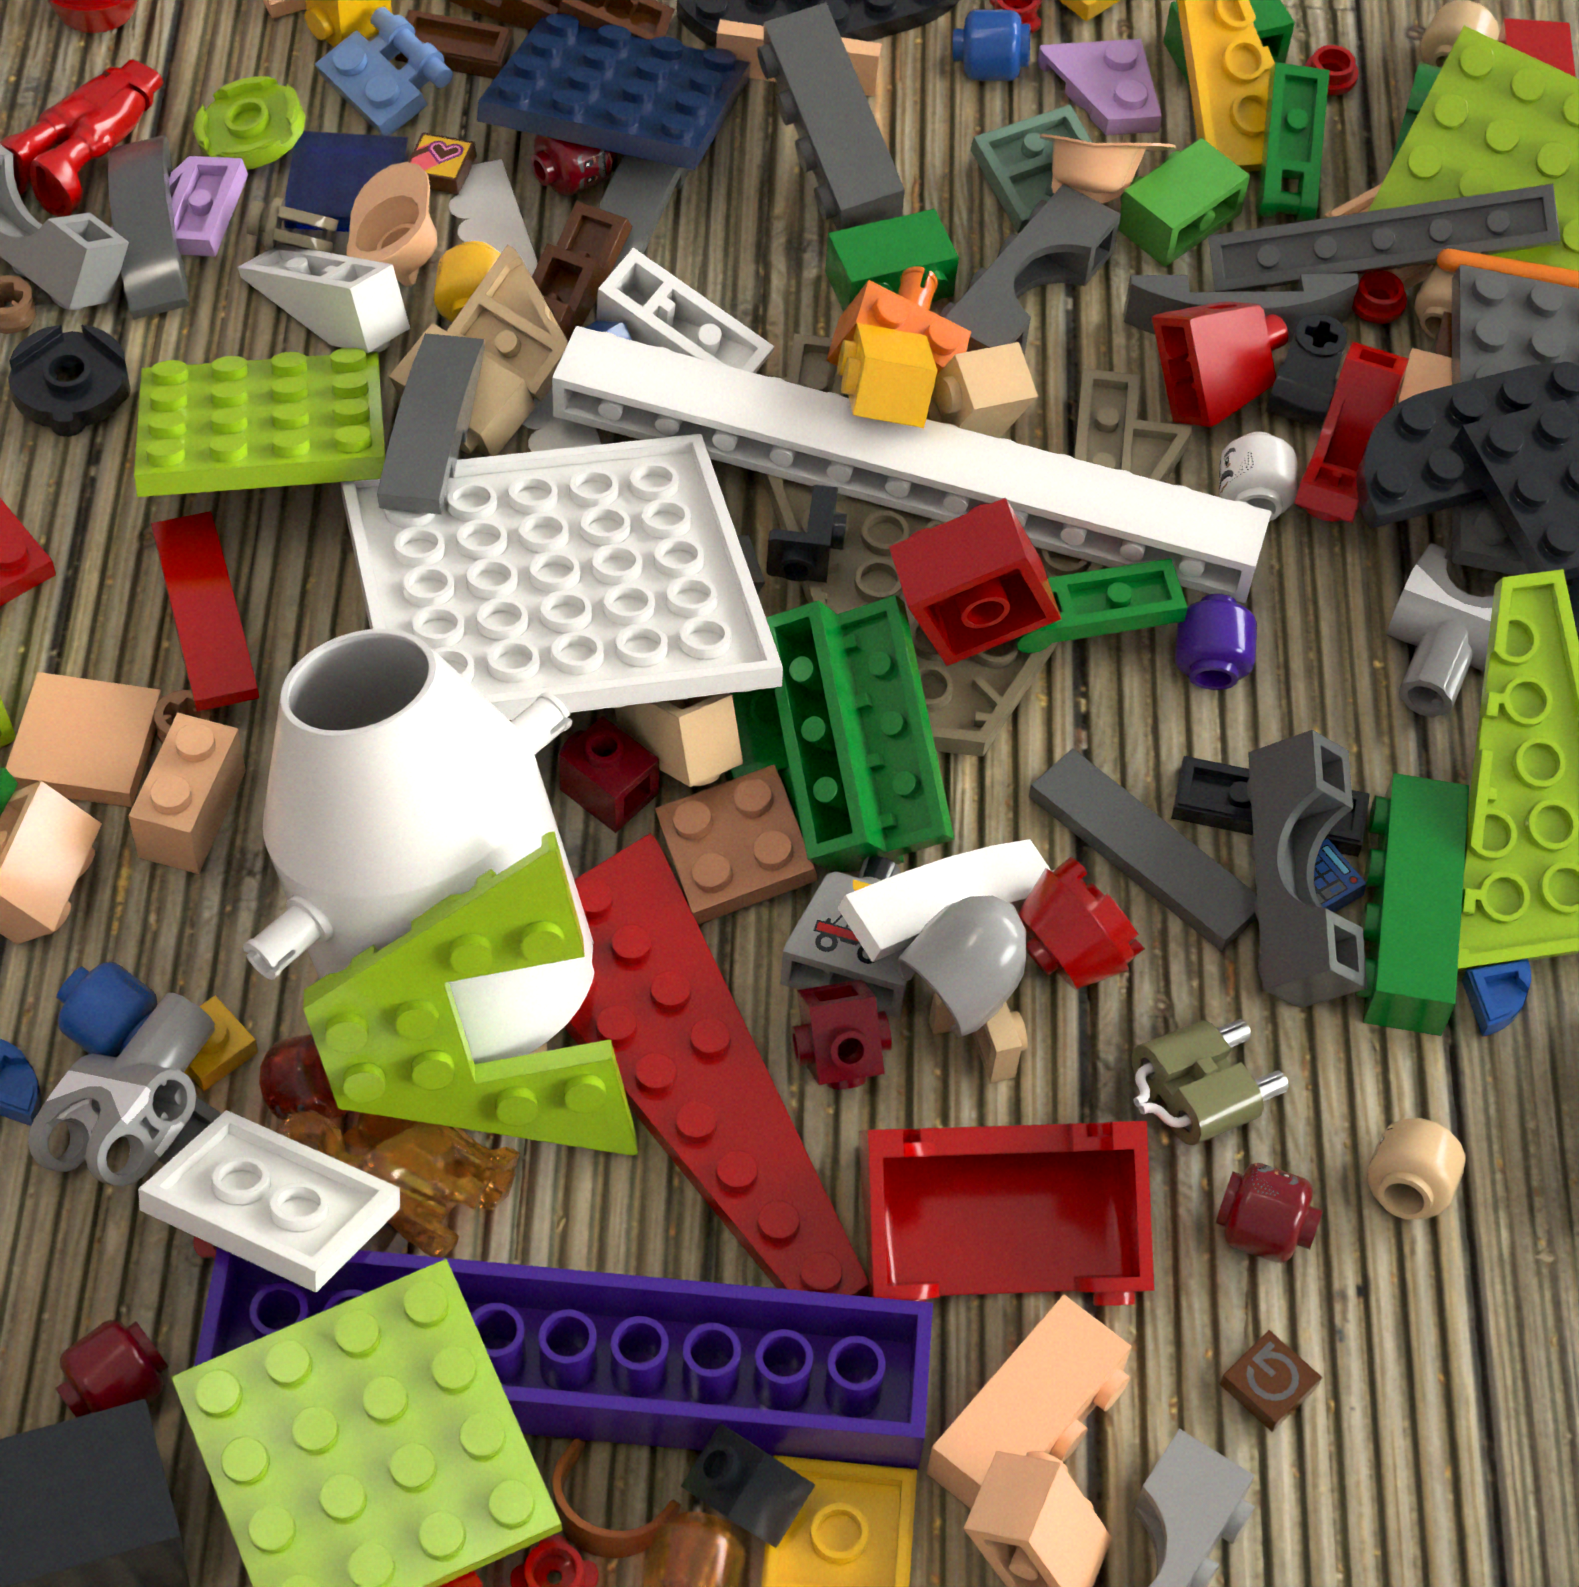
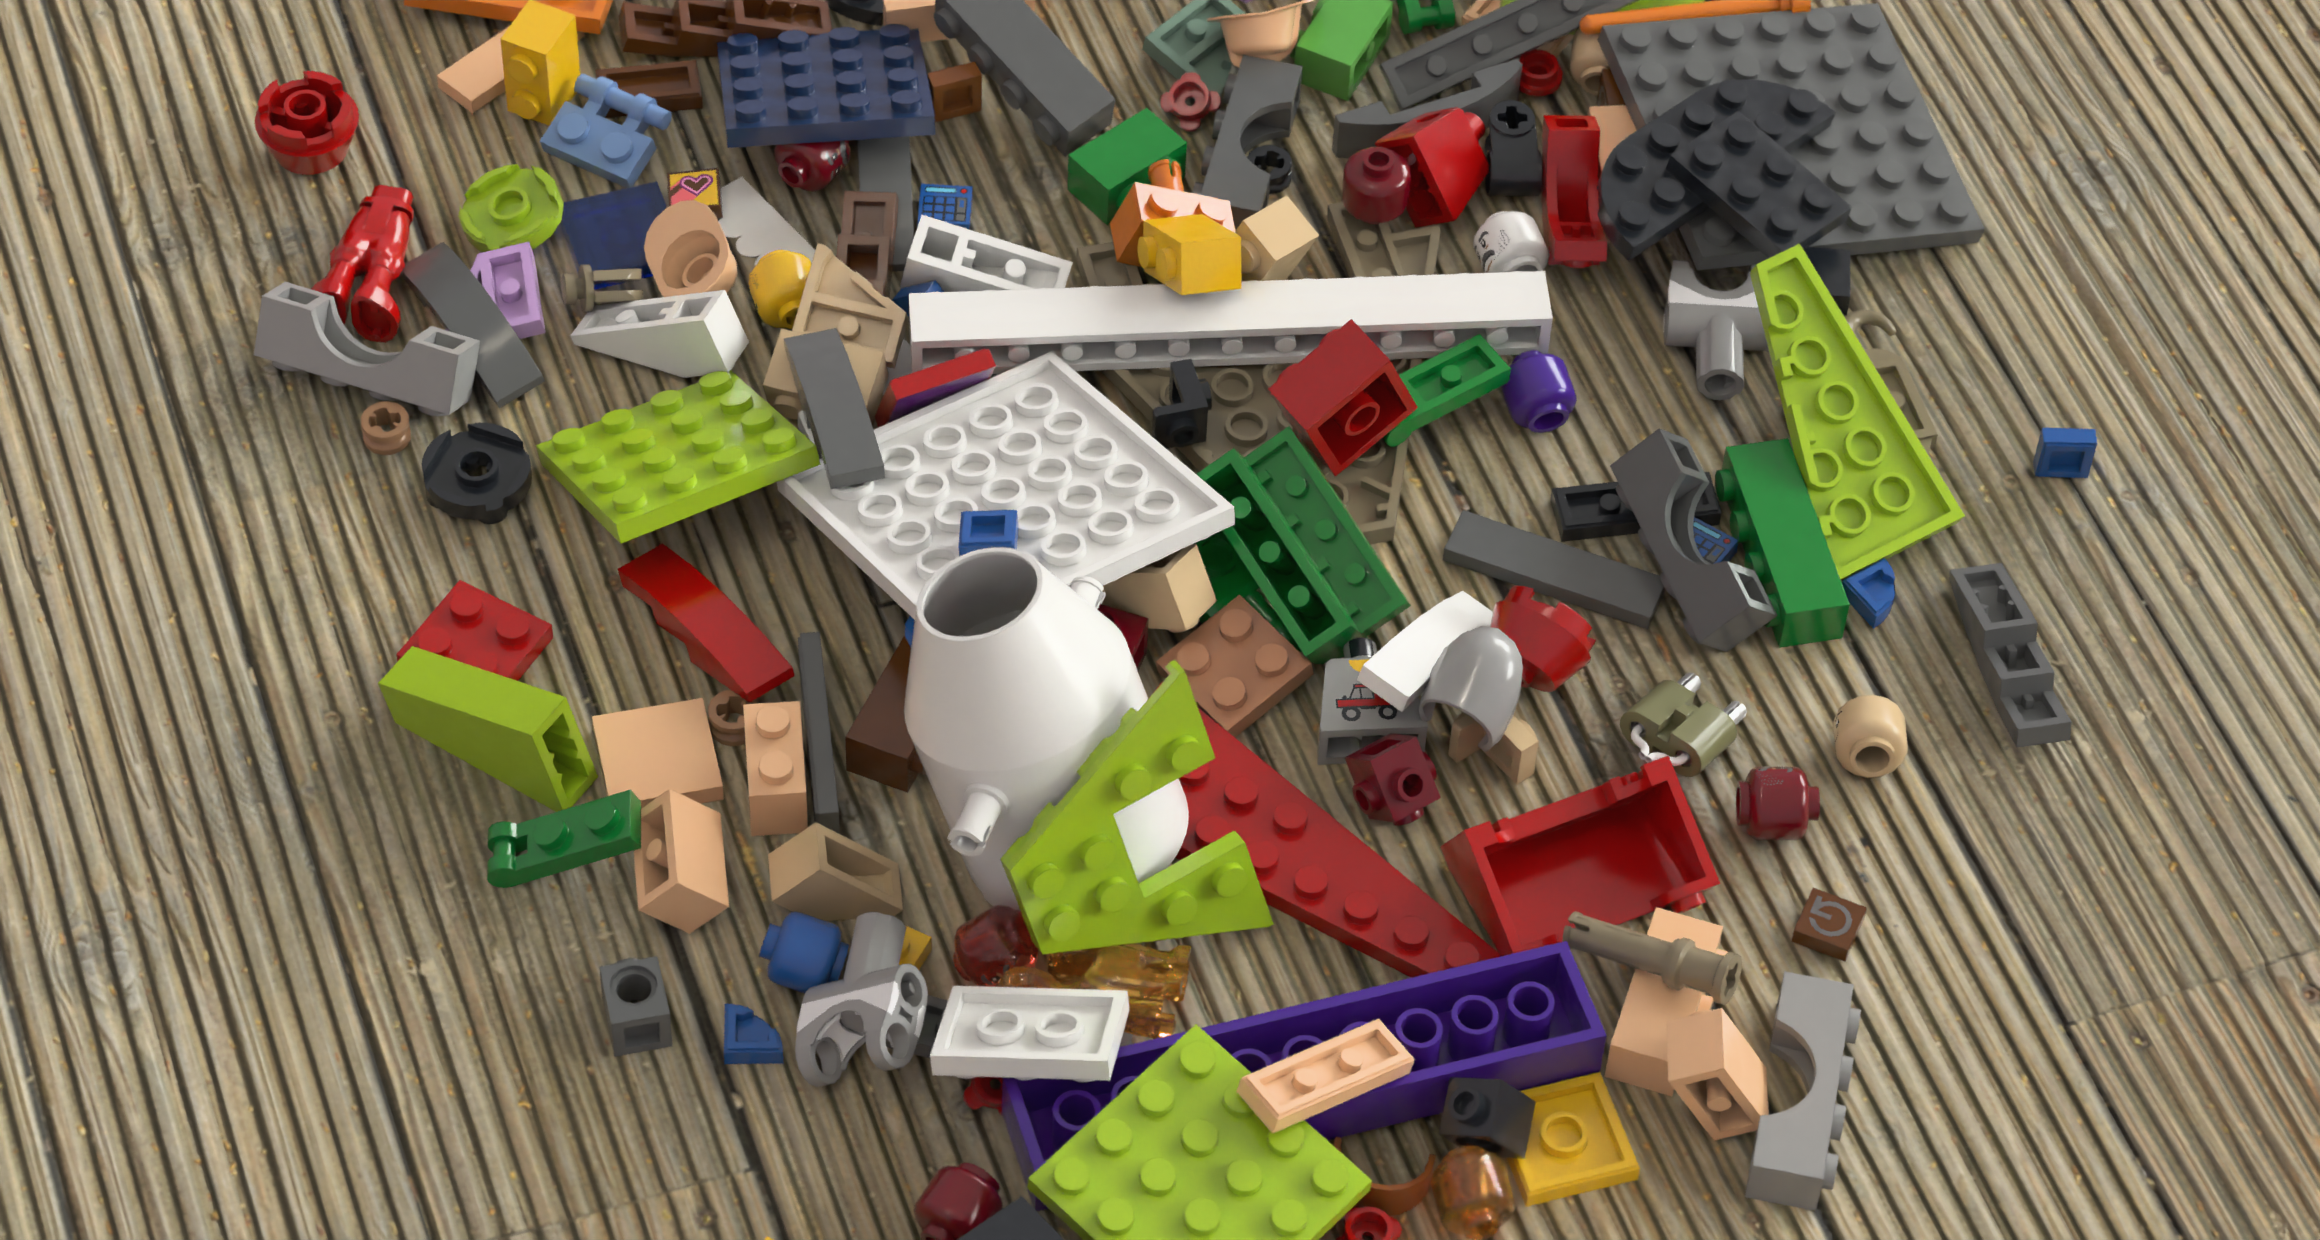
camera: 20 degrees left, 5 degrees down
none -> tan slope [768,822,903,921]
none -> dark grey tile [798,632,839,834]
none -> red tile [874,348,996,428]
none -> blue tile [917,184,973,230]
none -> dark orange plate [927,61,982,122]
none -> blue tile [958,510,1019,556]
none -> plate [1160,72,1221,132]
none -> light nougat tile [1236,1019,1415,1134]
none -> black bush [1247,145,1292,194]
none -> dark red head [1342,147,1411,224]
none -> dark tan pin [1562,911,1742,1005]

